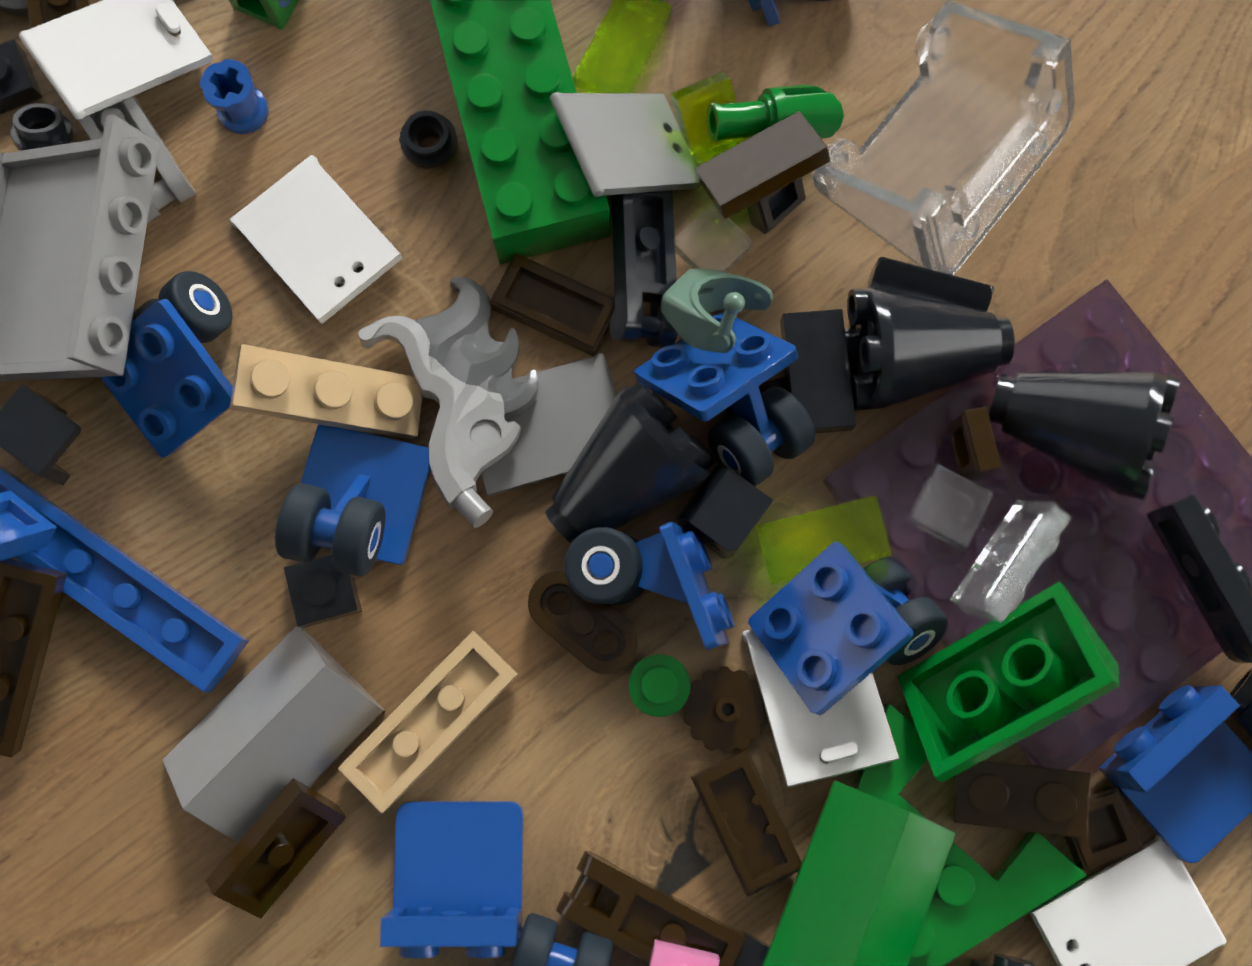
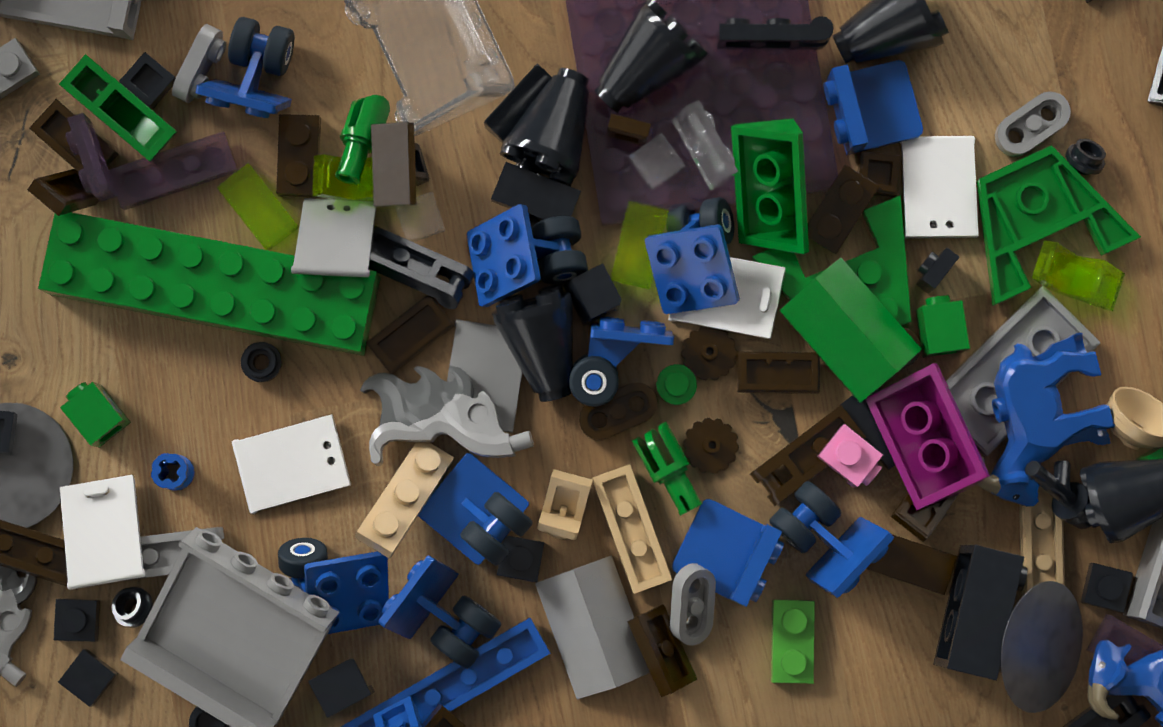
camera: 65 degrees left, 5 degrees up
sand green helmet [661,269,773,353] -> none
none -> dark brown plate [276,114,321,197]
none -> blue plate [378,555,501,669]
none -> tan bracket [537,469,593,540]
none -> green arm [632,421,703,516]
none -> light grey plate [670,563,716,646]
none -> dark brown piece [683,418,739,474]

